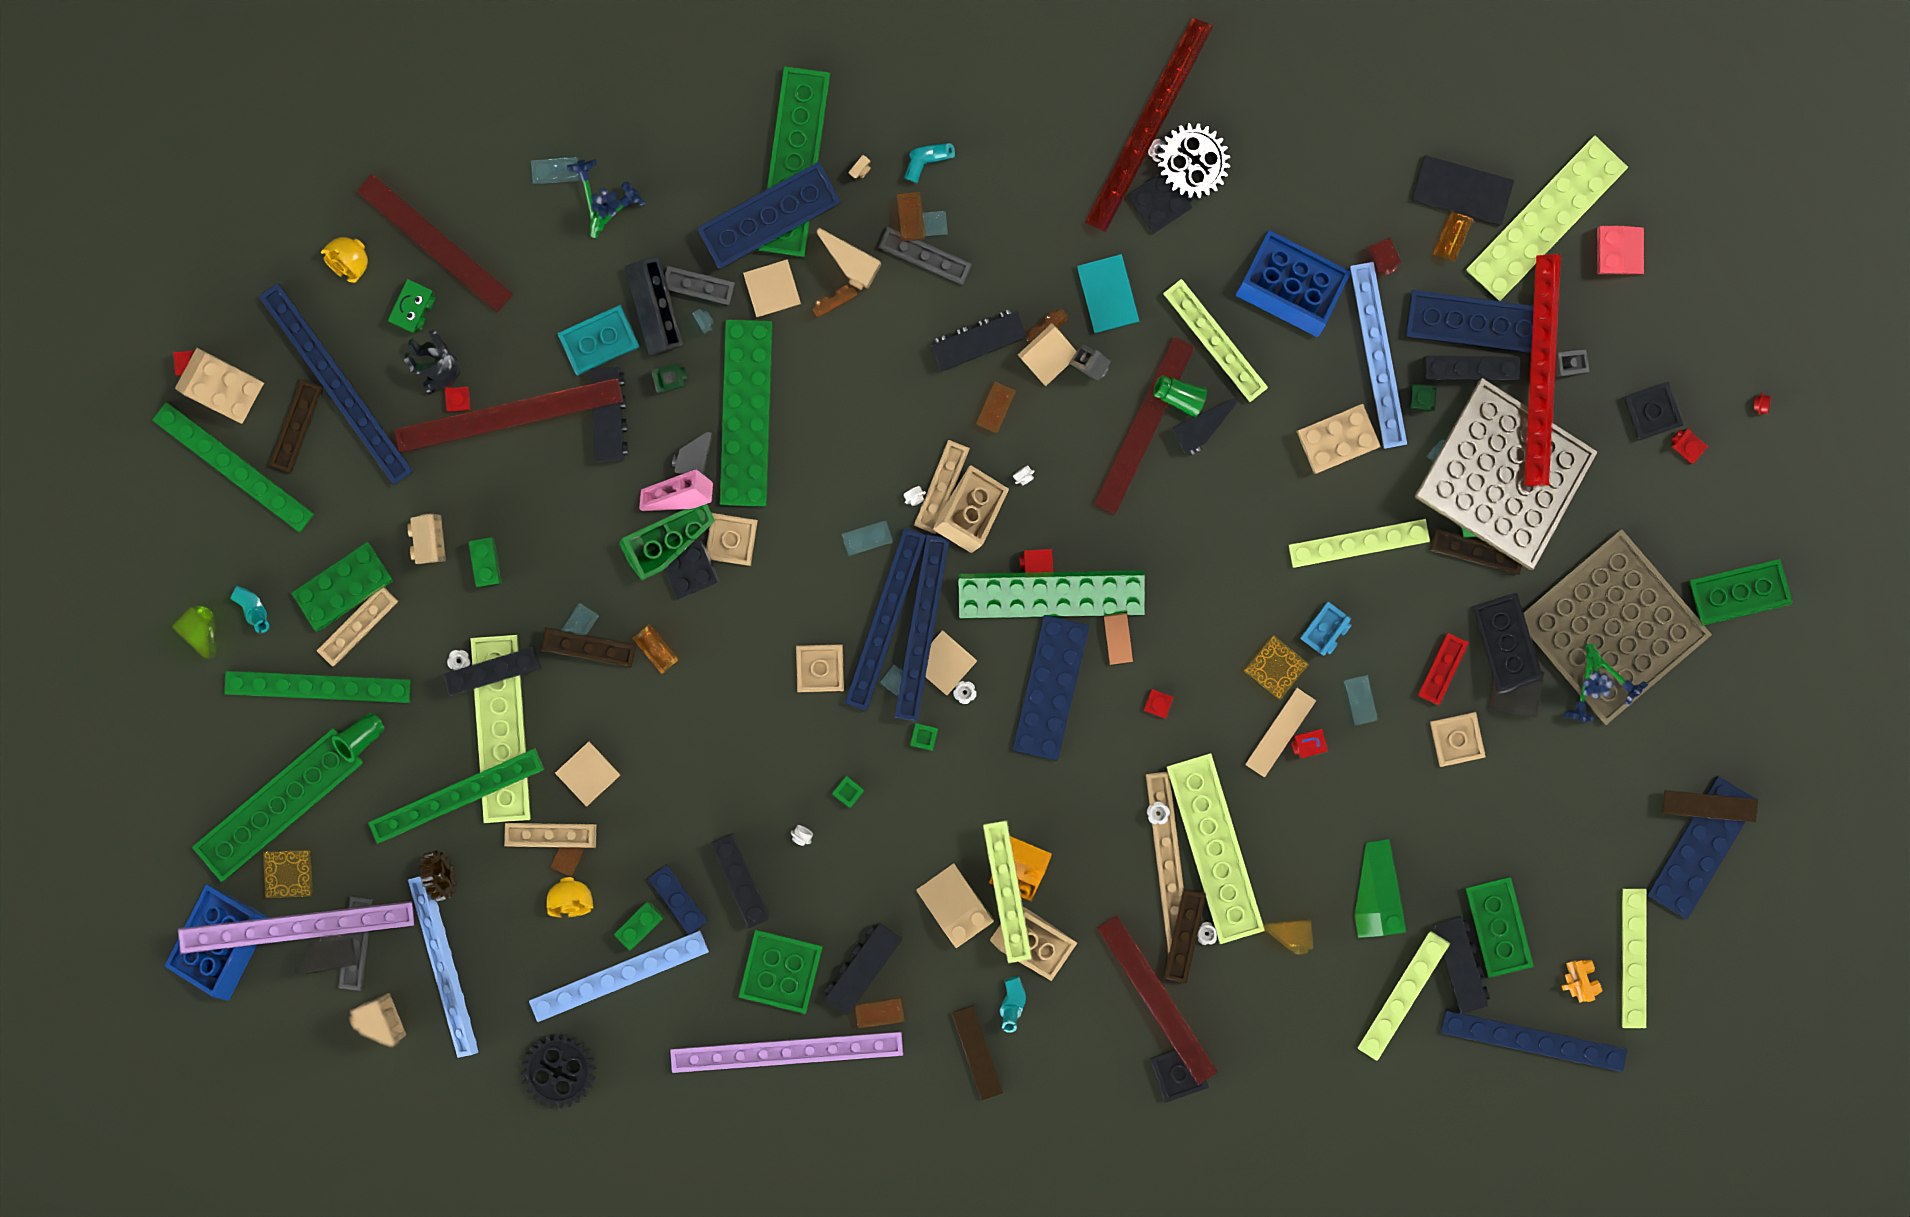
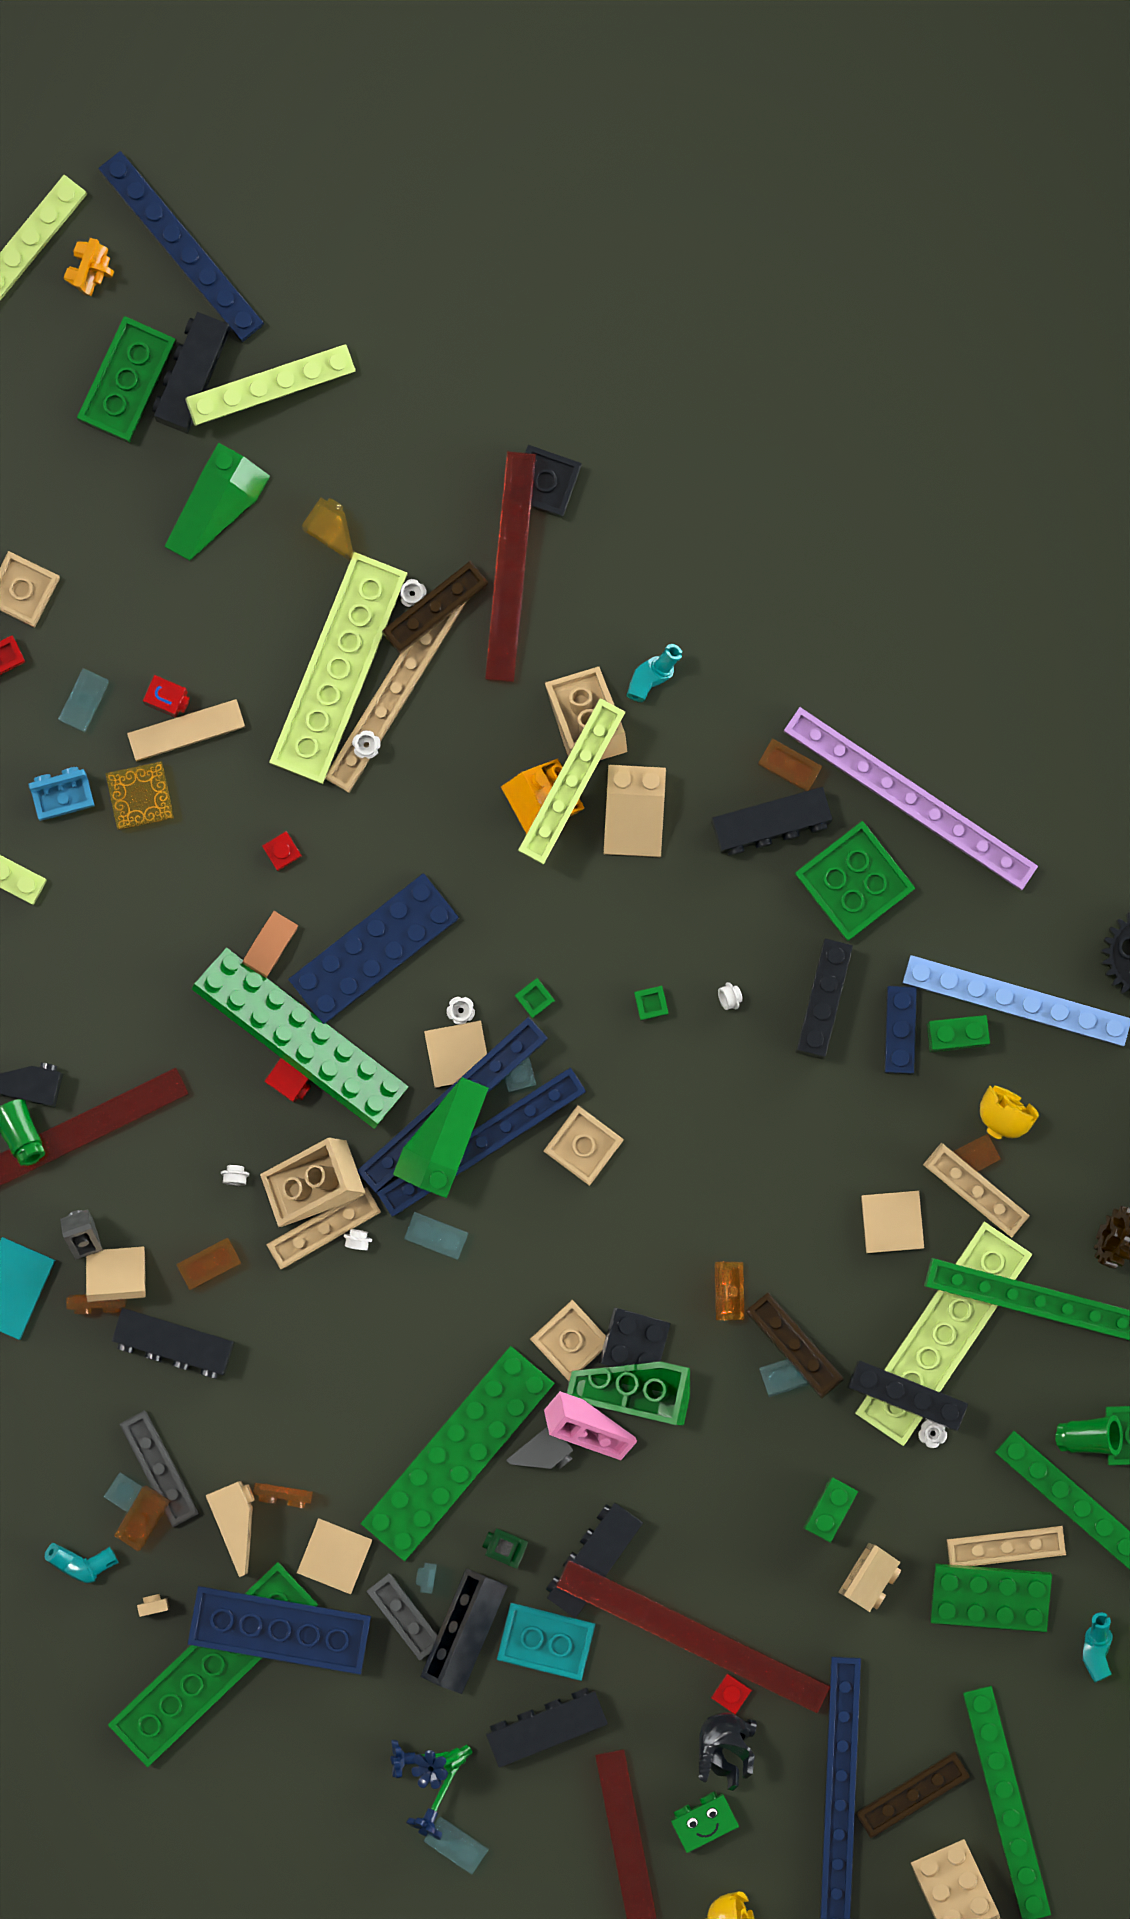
camera: 150 degrees left, 5 degrees down
dark brown tile [952,1005,1003,1101] -> none
none -> green wedge [393,1077,489,1198]
none -> black brick [486,1687,608,1768]

